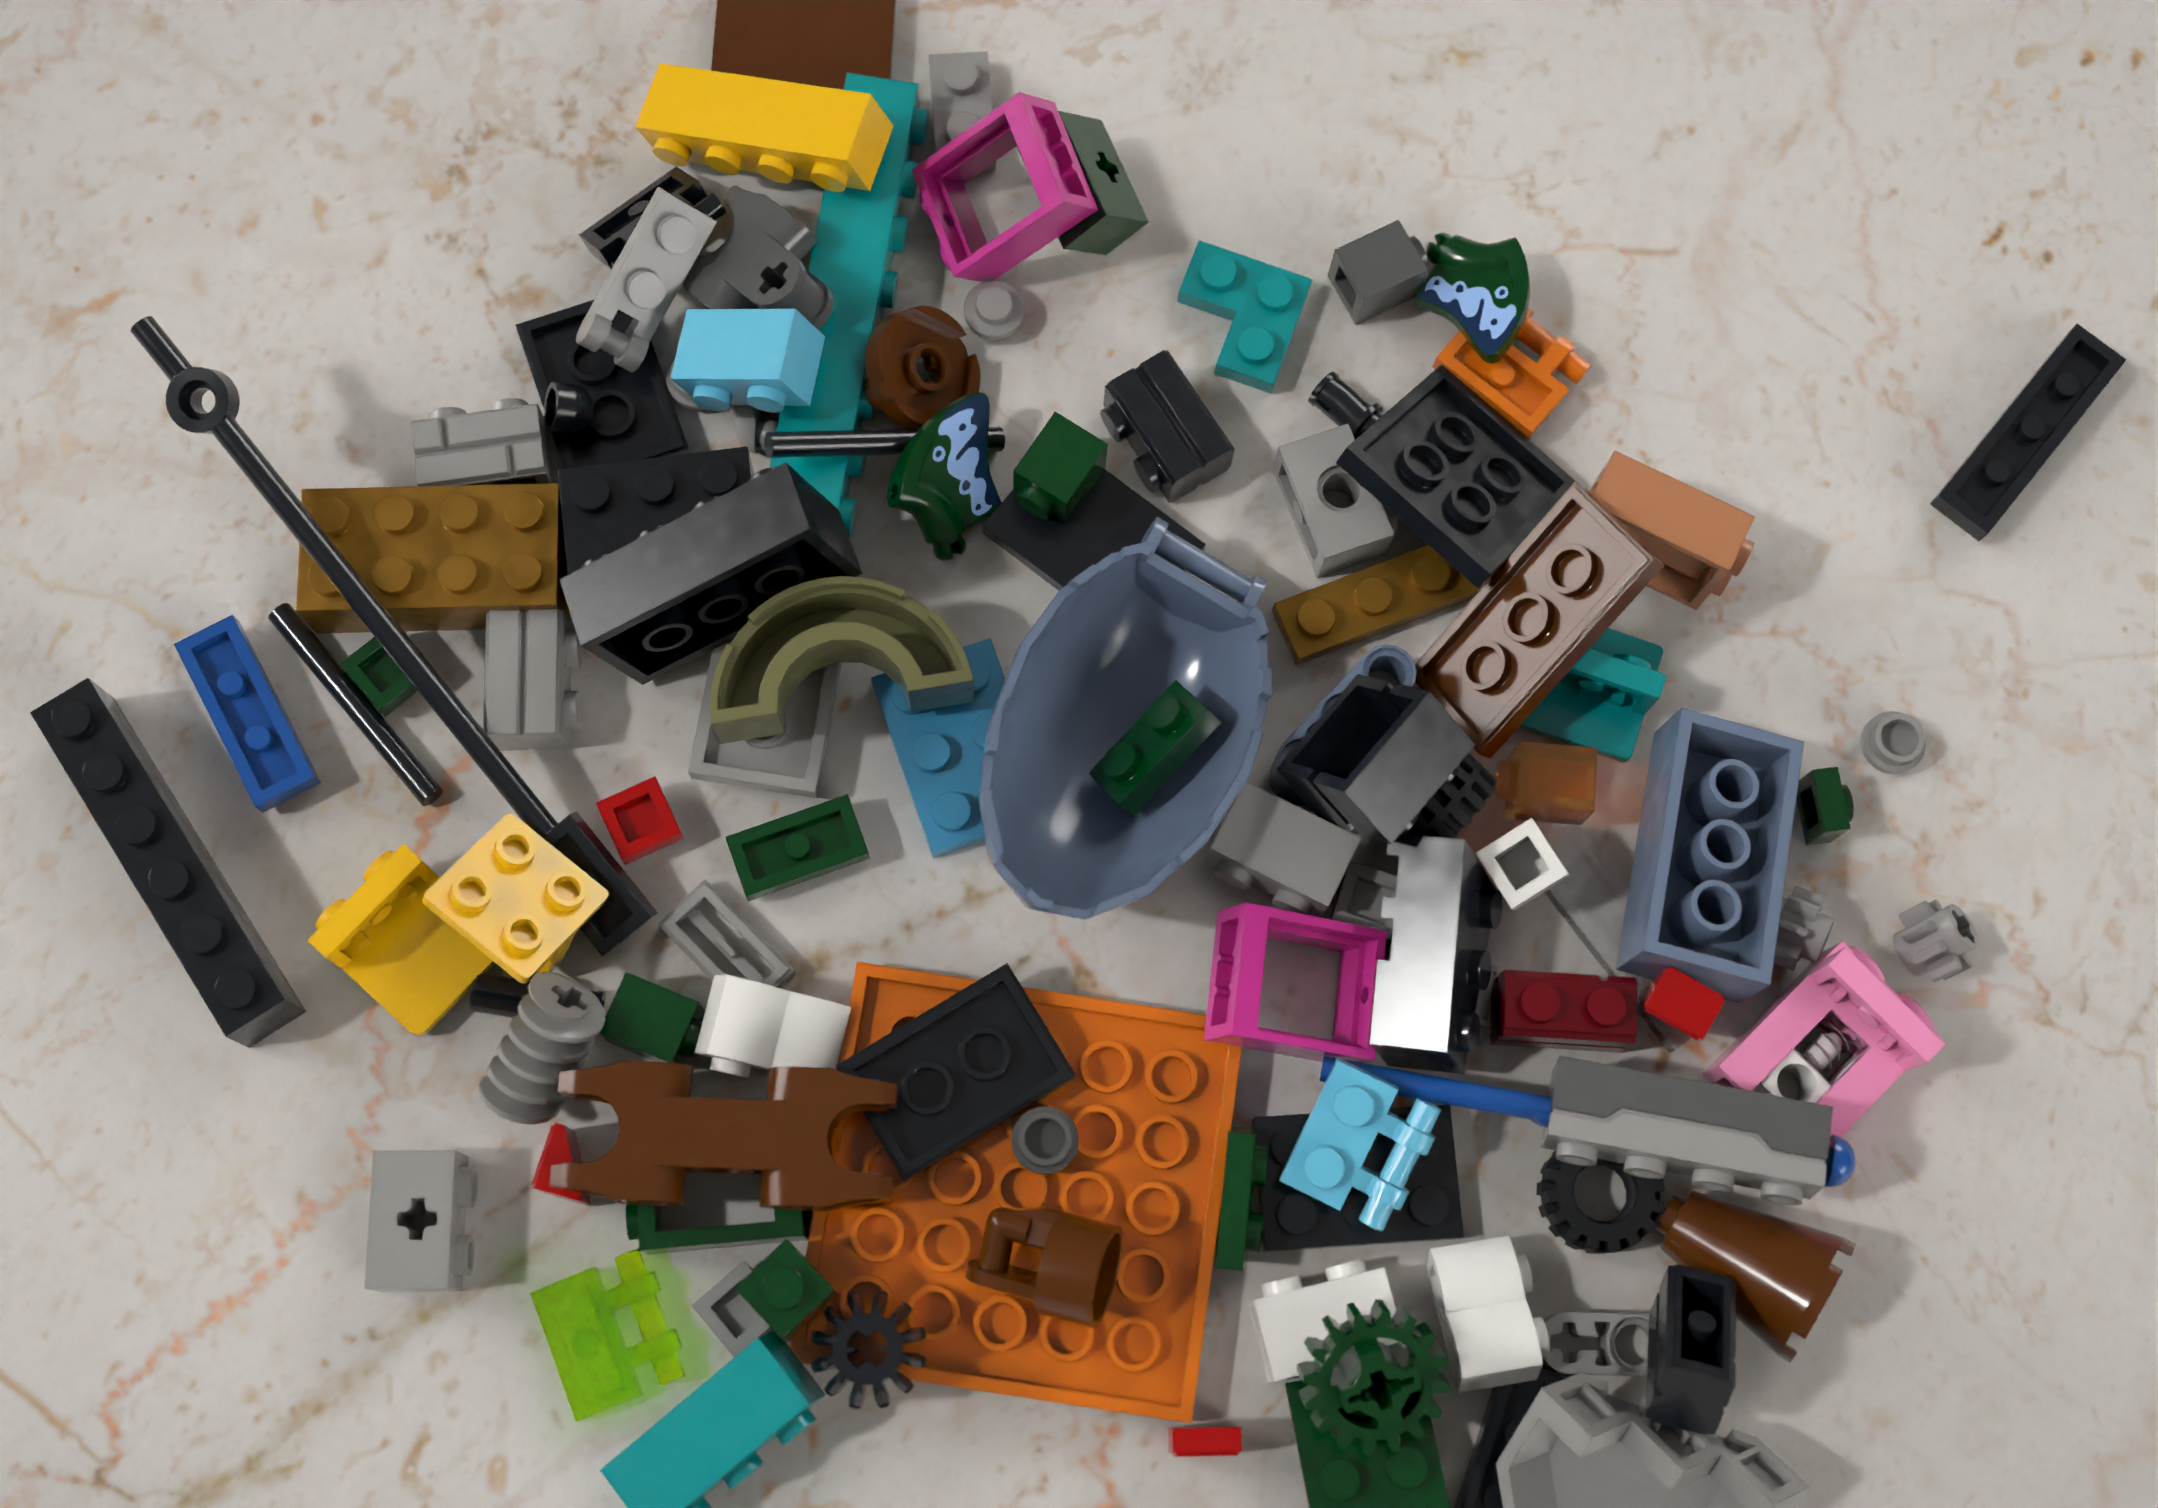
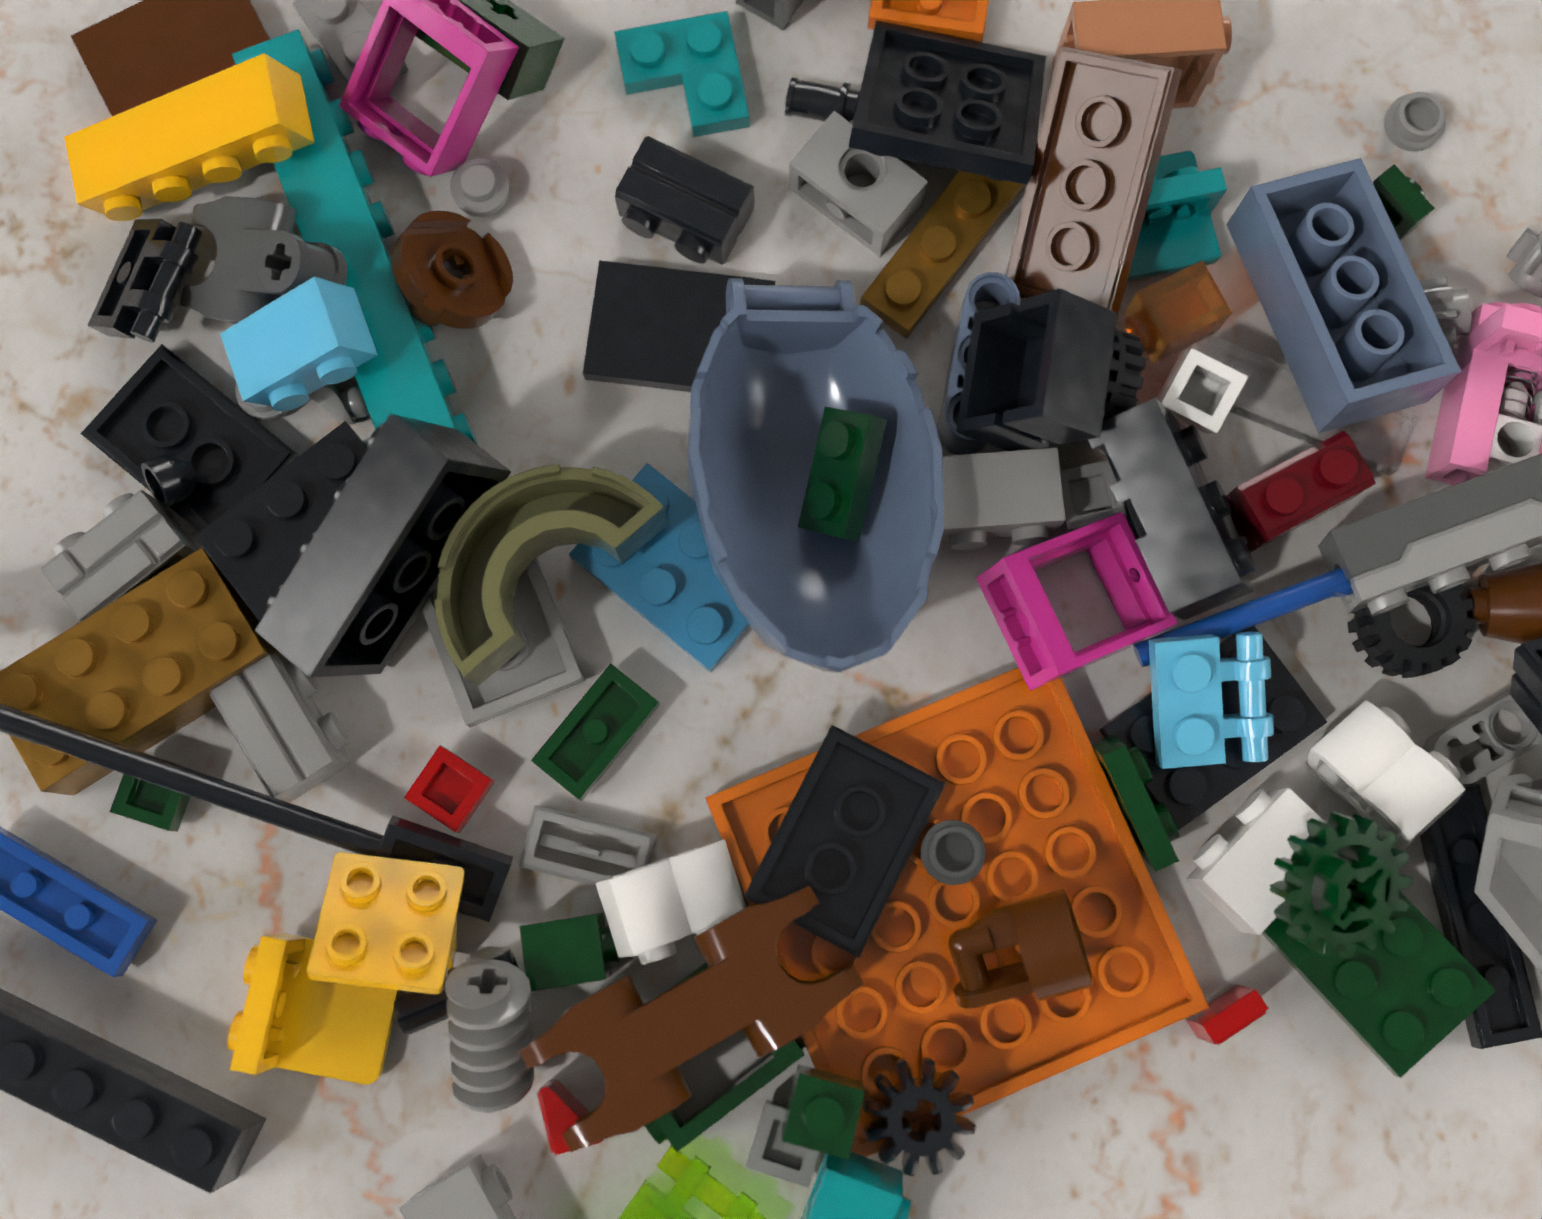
camera: 25 degrees left, 5 degrees up
black bar [268,603,443,806] -> none
light grey plate [576,187,717,373] -> none
black bar [764,427,1005,458] -> none
dark green arm [887,392,1002,561] -> none
dark green brick [1013,412,1108,525] -> none
red slope [1638,967,1725,1041] -> none

